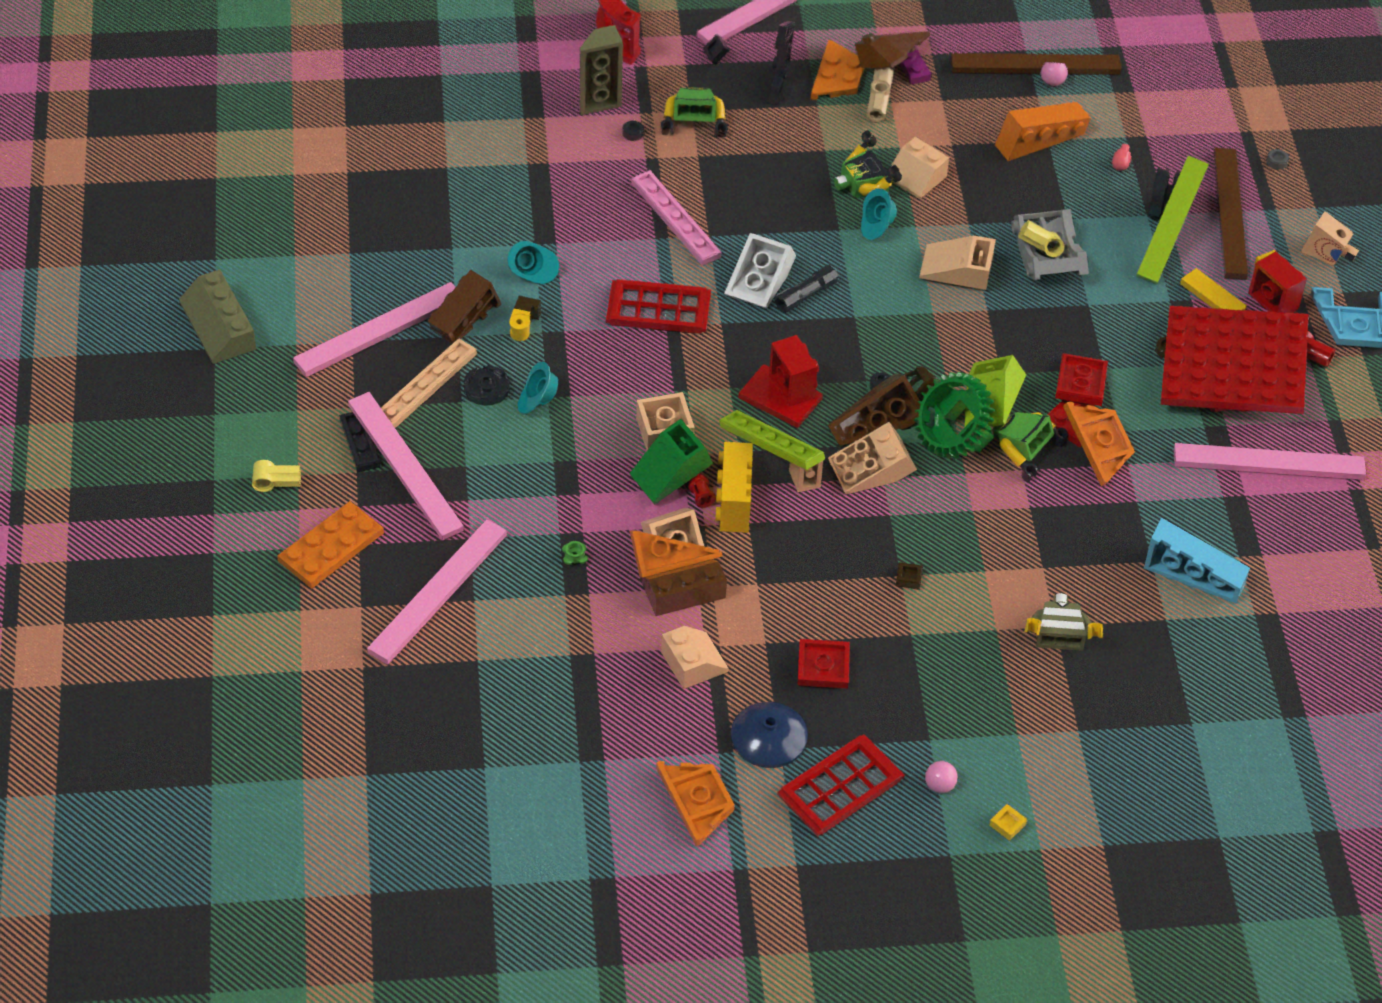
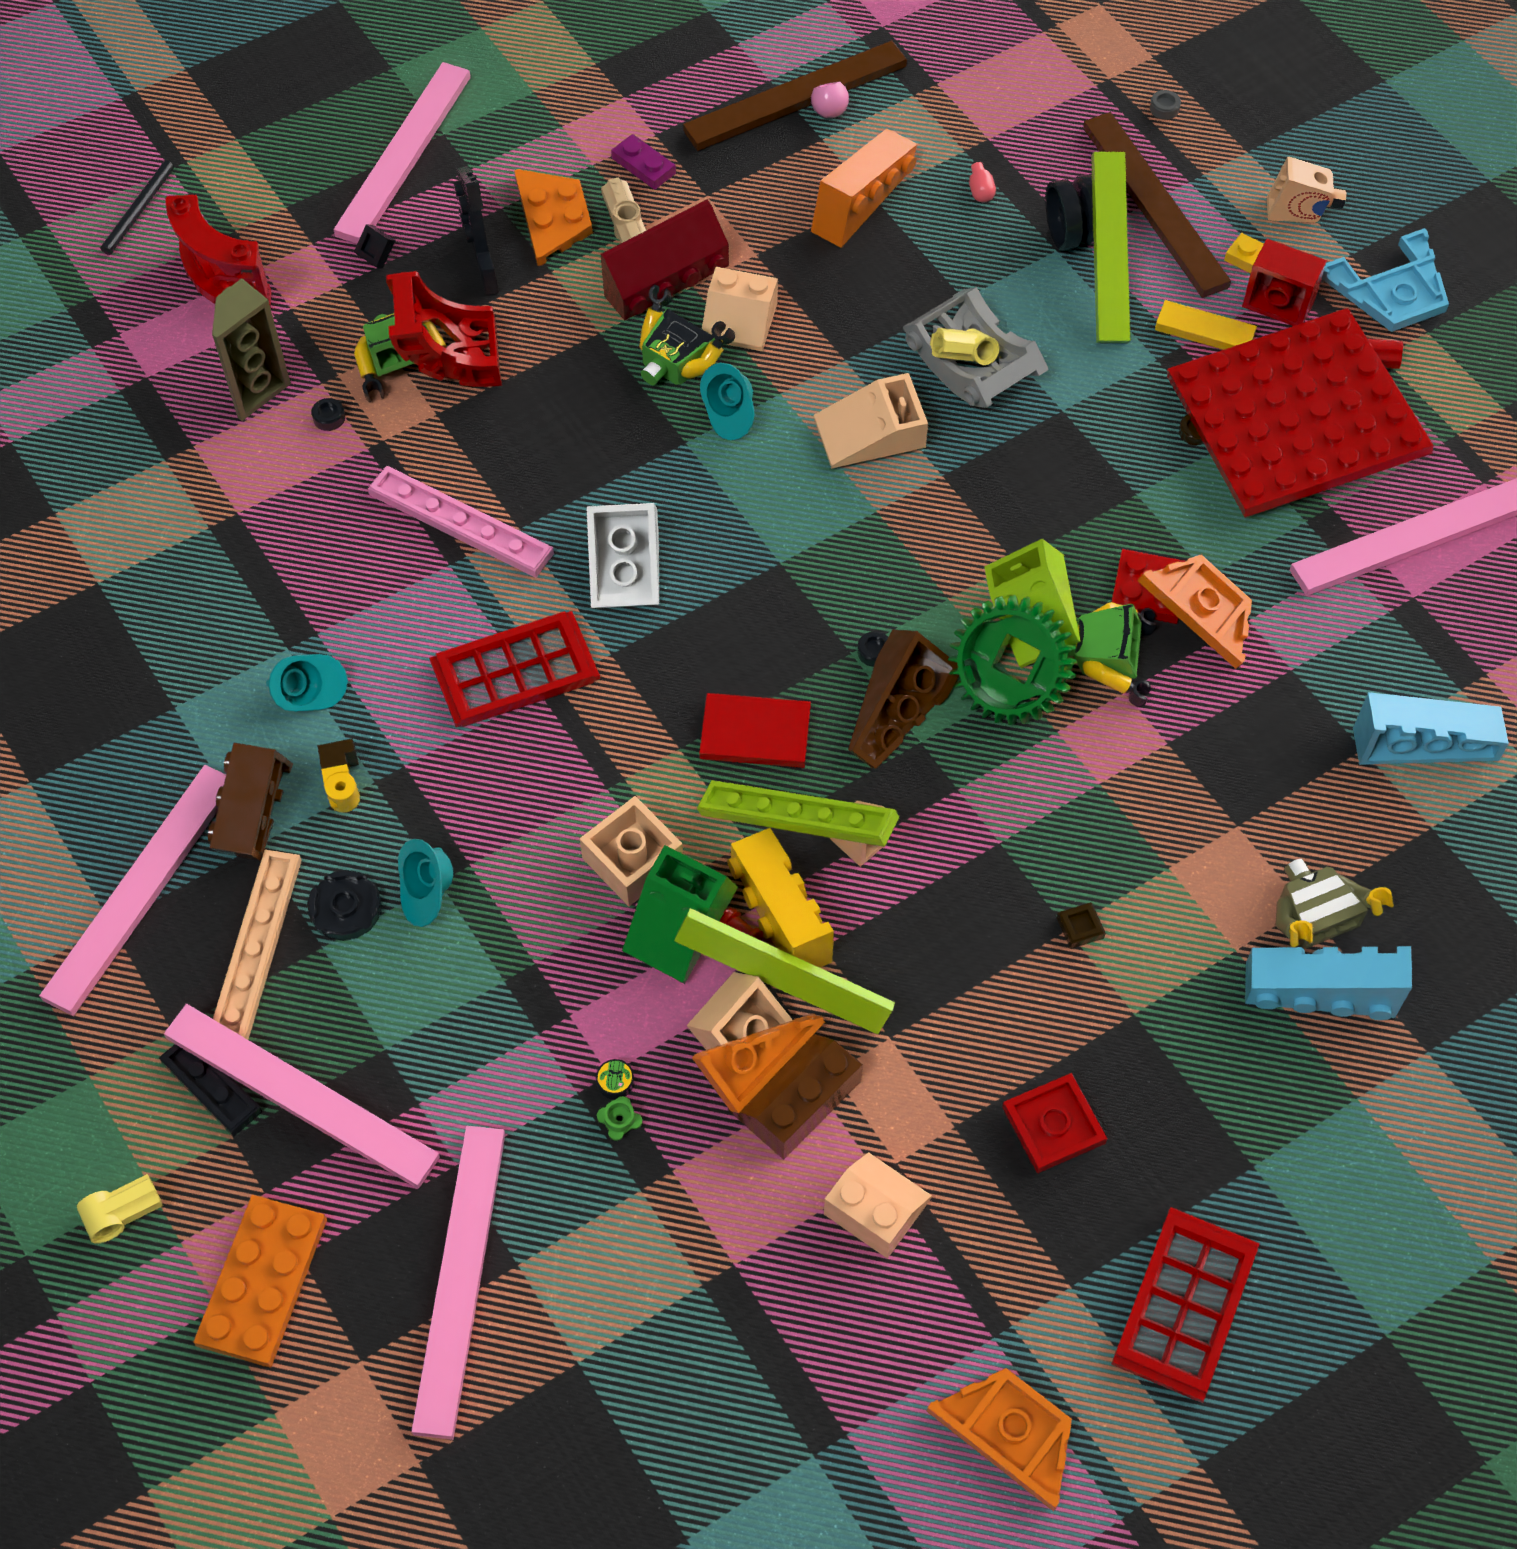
camera: 25 degrees left, 10 degrees up
dark blue dish [731,702,808,768] -> none
red brick [769,335,819,407] -> none
black axle [774,265,838,313] -> none
light nougat slope [828,422,917,494] -> none
reddish brown wedge [854,31,931,68] -> none
dark brown piece [904,366,937,401] -> none
bright pink piece [925,761,957,794] -> none
yellow plate [989,804,1027,841] -> none
red tile [1055,354,1108,406] -> none
none -> red fence [386,271,502,387]
none -> tile [596,1059,634,1099]
none -> dark red slope [601,199,729,321]
none -> lime tile [674,908,895,1035]
none -> medium azure wedge [1245,946,1412,1020]

